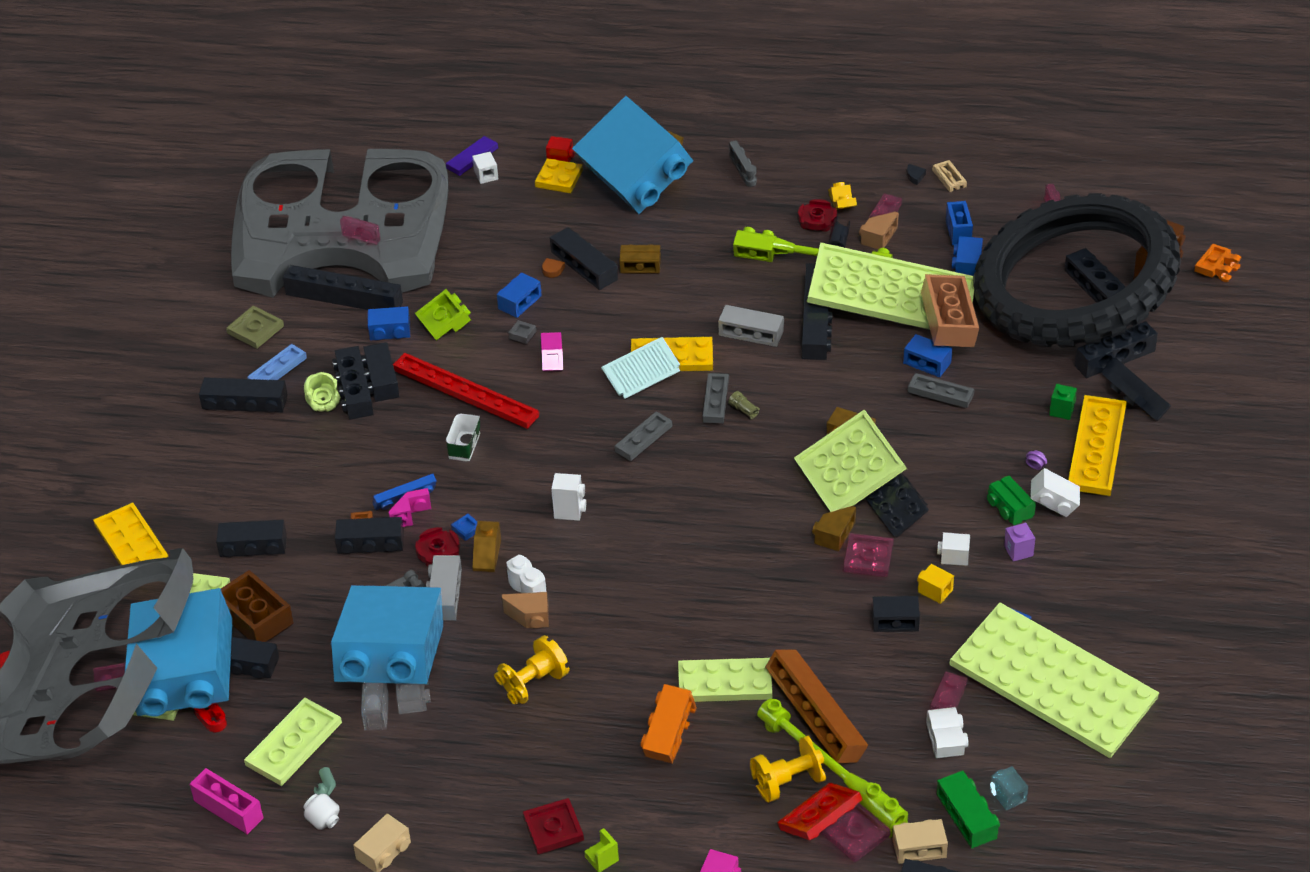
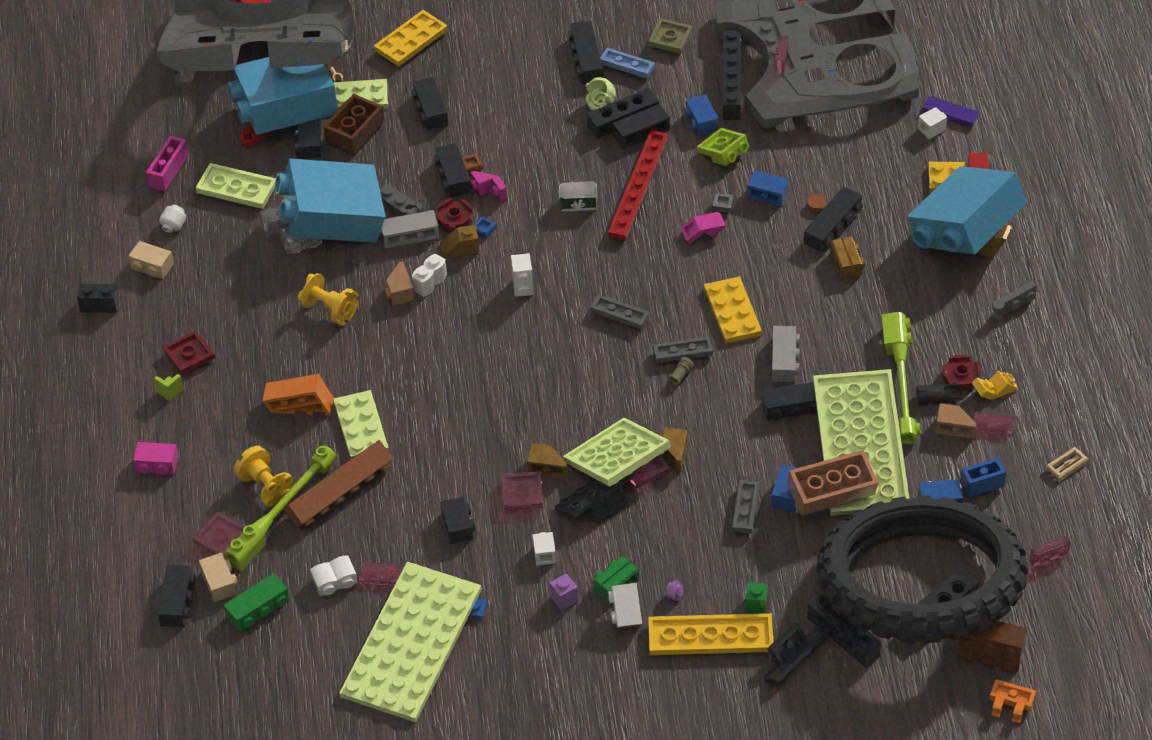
camera: 75 degrees right, 5 degrees up
sand green arm [313,767,336,796] -> none
blue plate [372,474,437,510] -> none
light aqua window [601,337,680,399] -> none
red plate [777,783,863,840] -> none
black tile [907,164,926,185] -> none
yellow brick [917,564,954,604] -> none
clear light blue brick [990,766,1028,811] -> none

